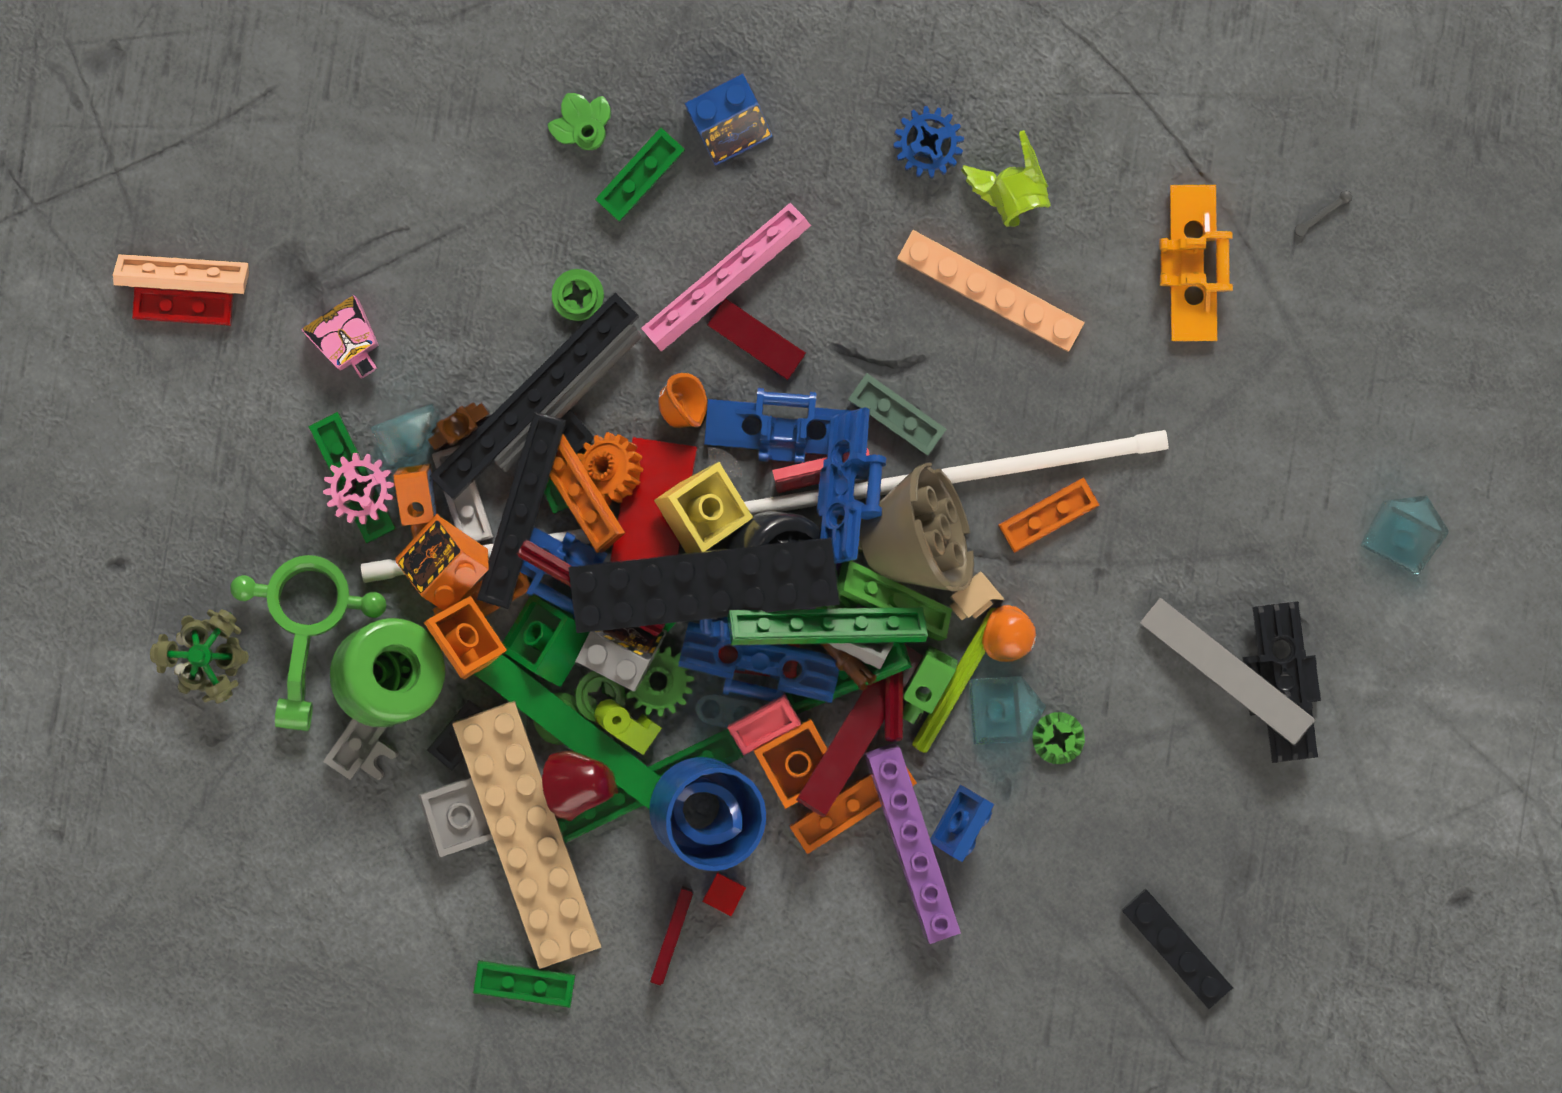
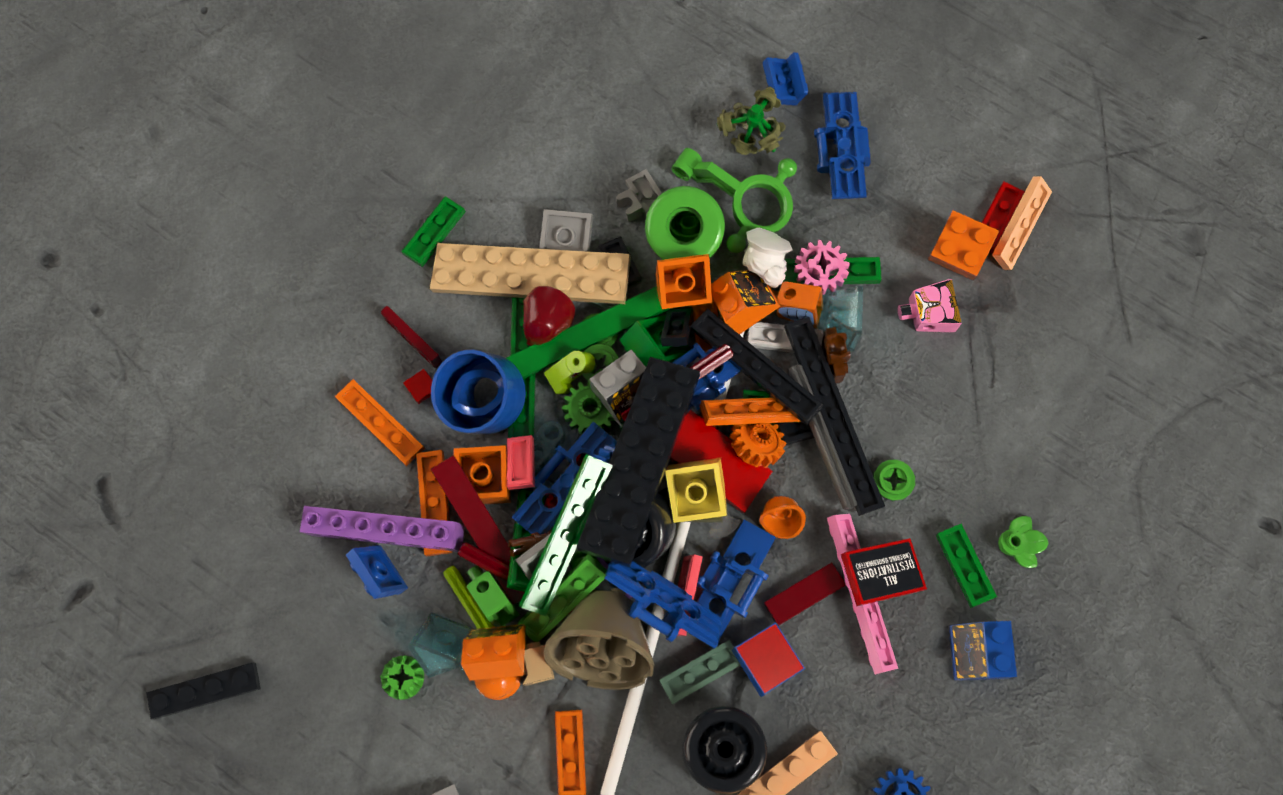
camera: 115 degrees right, 15 degrees down
none -> orange plate [335,379,425,466]
none -> orange slope [461,624,526,681]
none -> black plate [661,308,693,347]
none -> black wheel [682,706,767,794]
none -> red tile [732,622,805,697]
none -> white piece [743,228,792,288]
none -> blue bracket [762,52,808,105]
none -> blue piece [814,92,871,199]
none -> black tile [840,538,927,607]
none -> orange brick [928,210,999,280]

